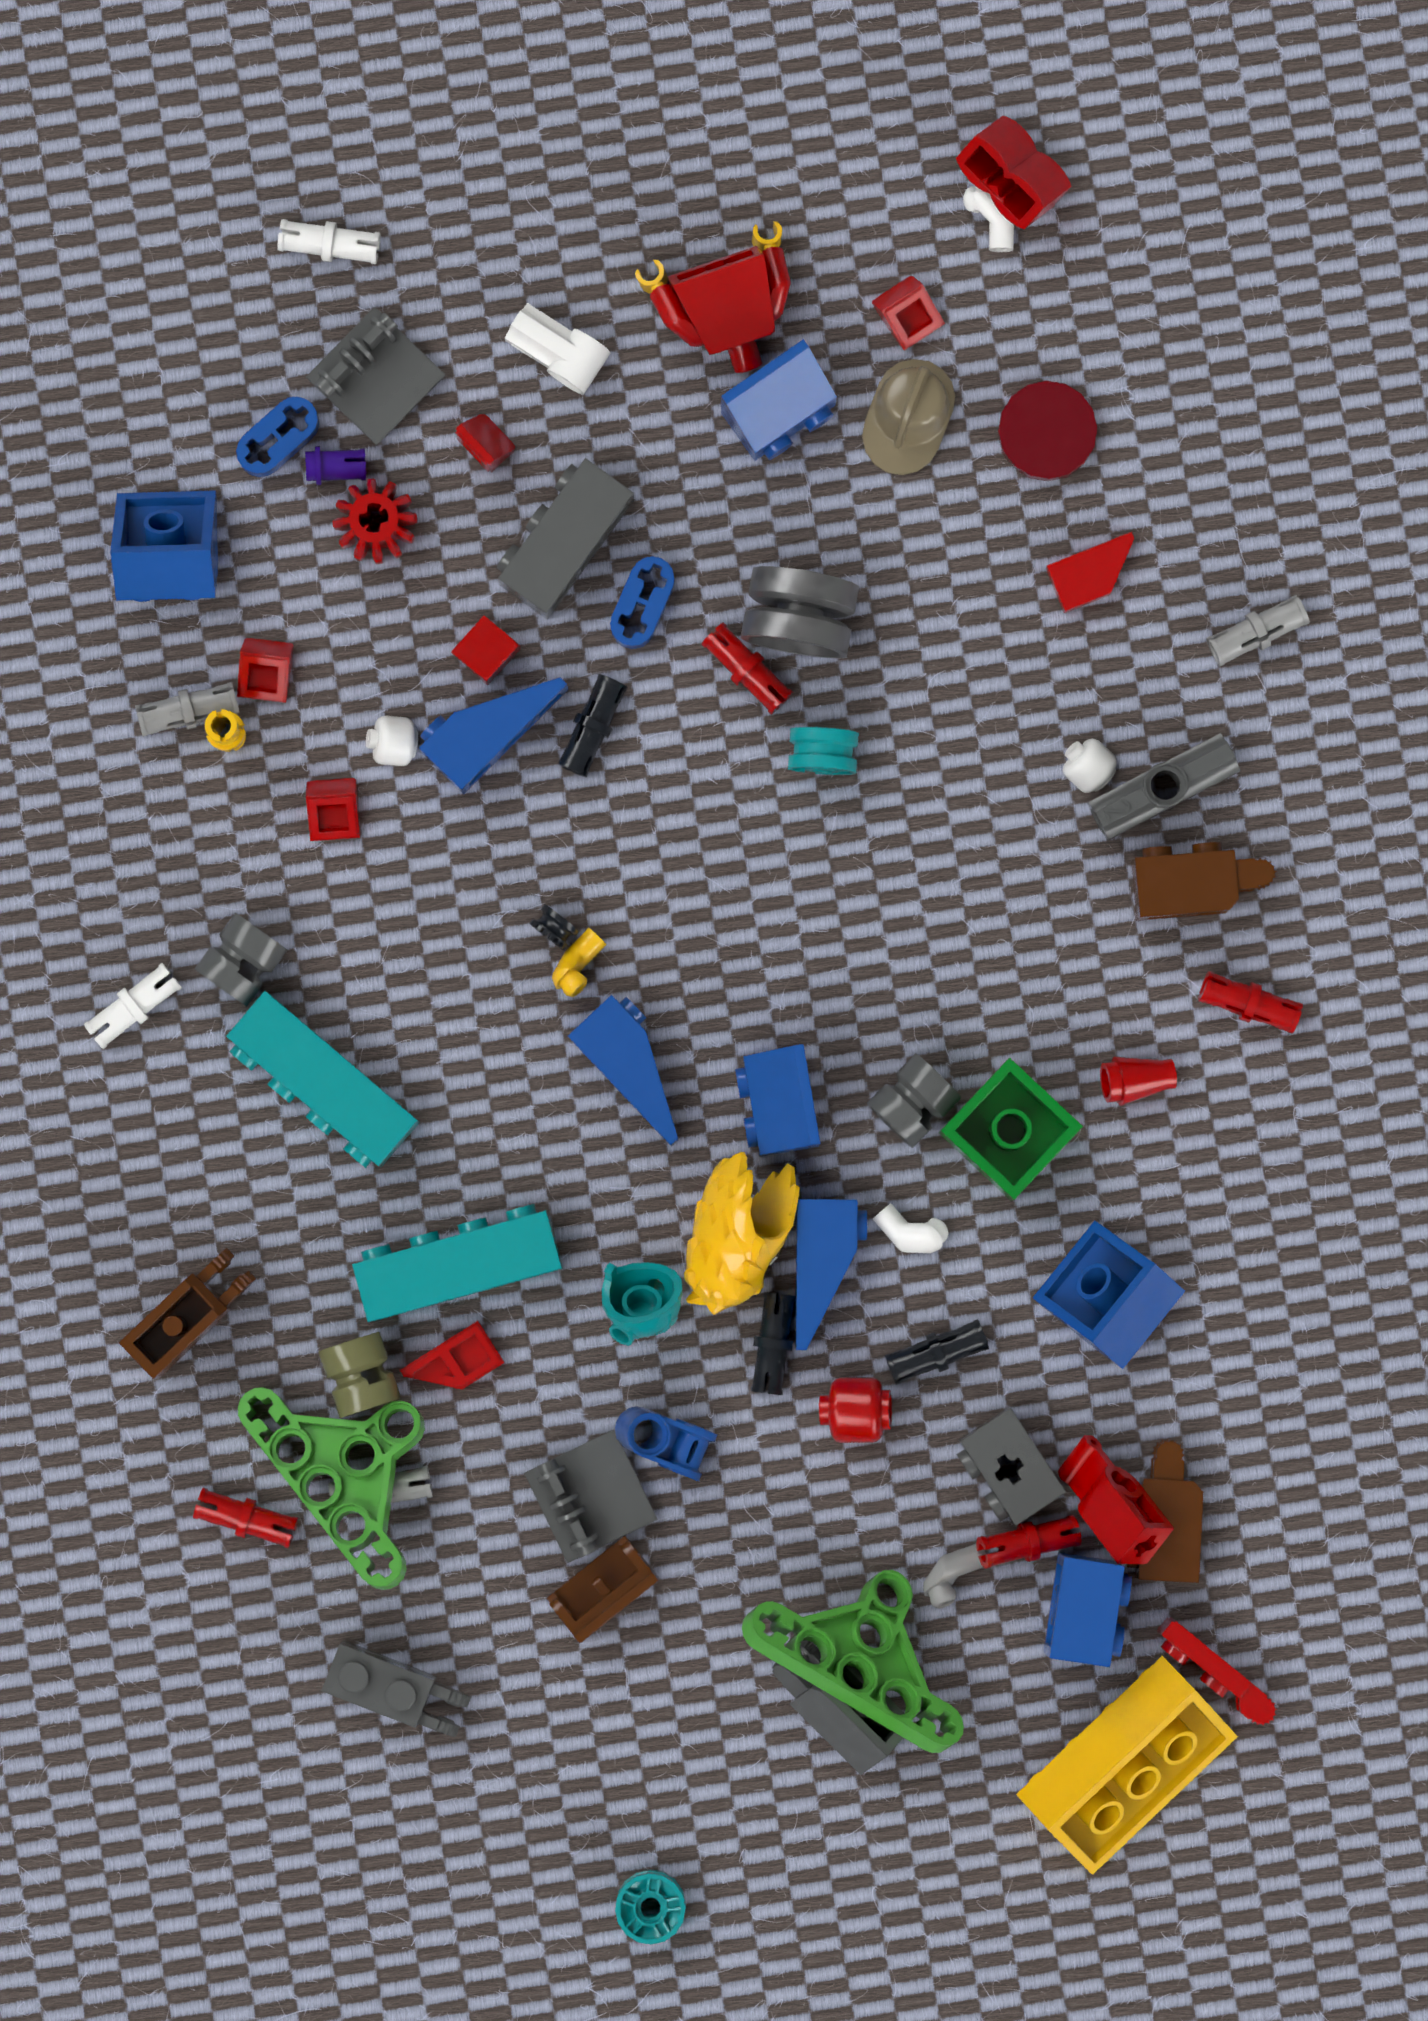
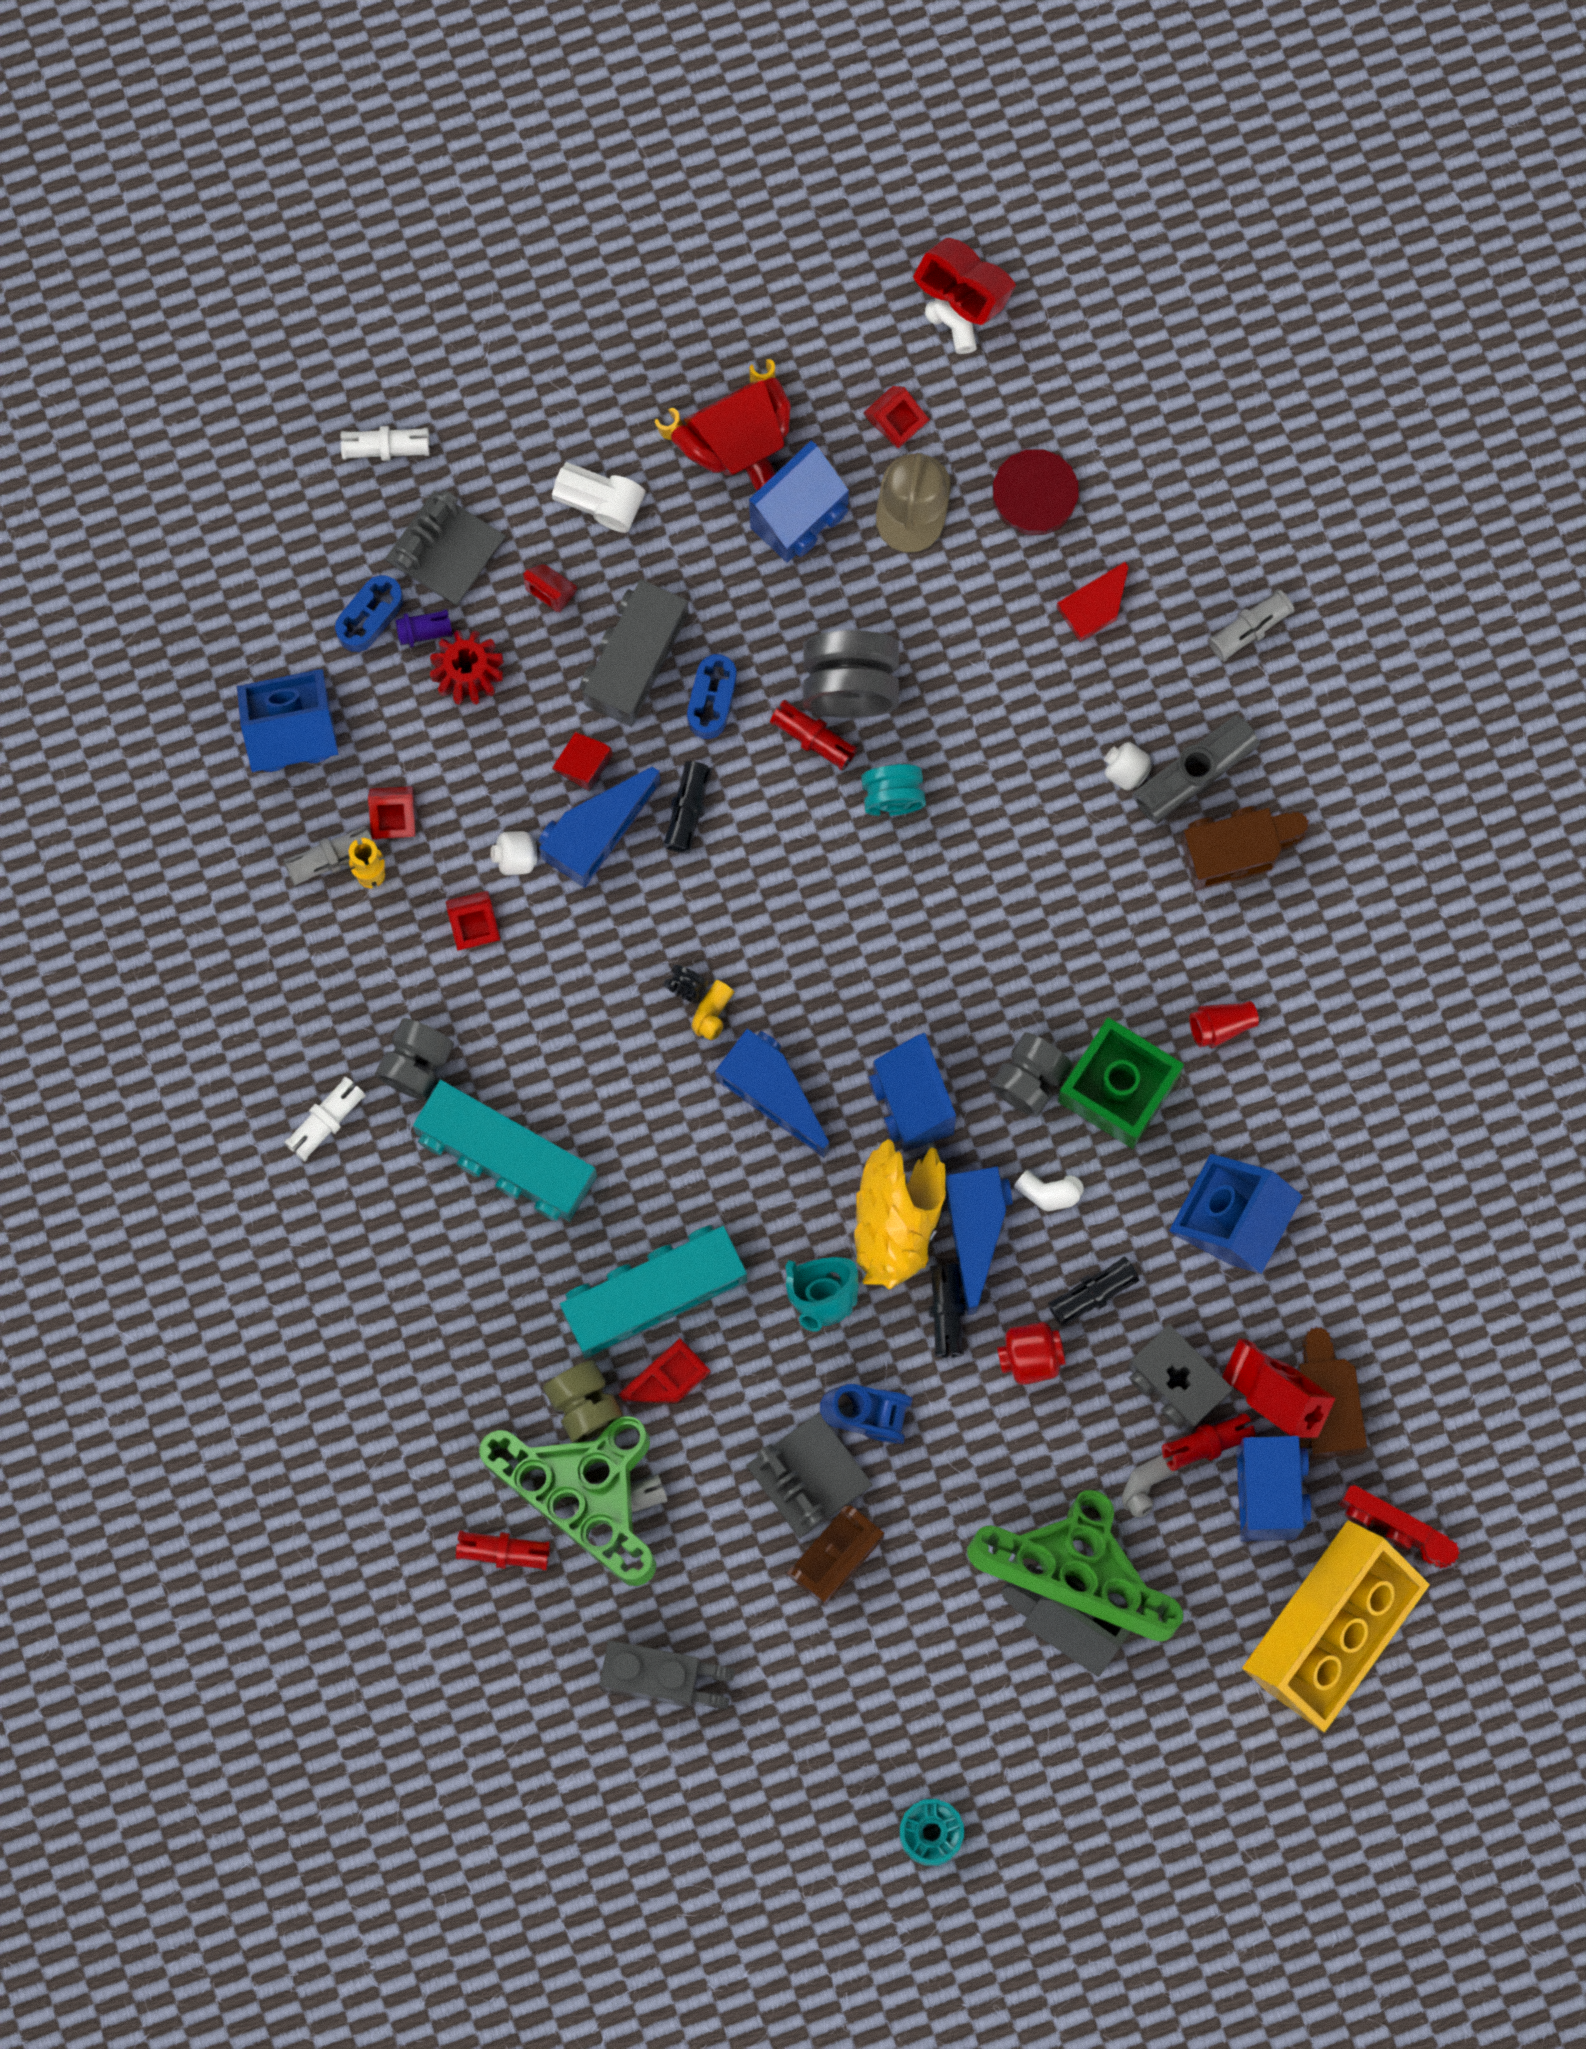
camera: 10 degrees left, 10 degrees down
reddish brown hinge [119,1248,256,1379] -> none
red pin [1198,971,1303,1034] -> none

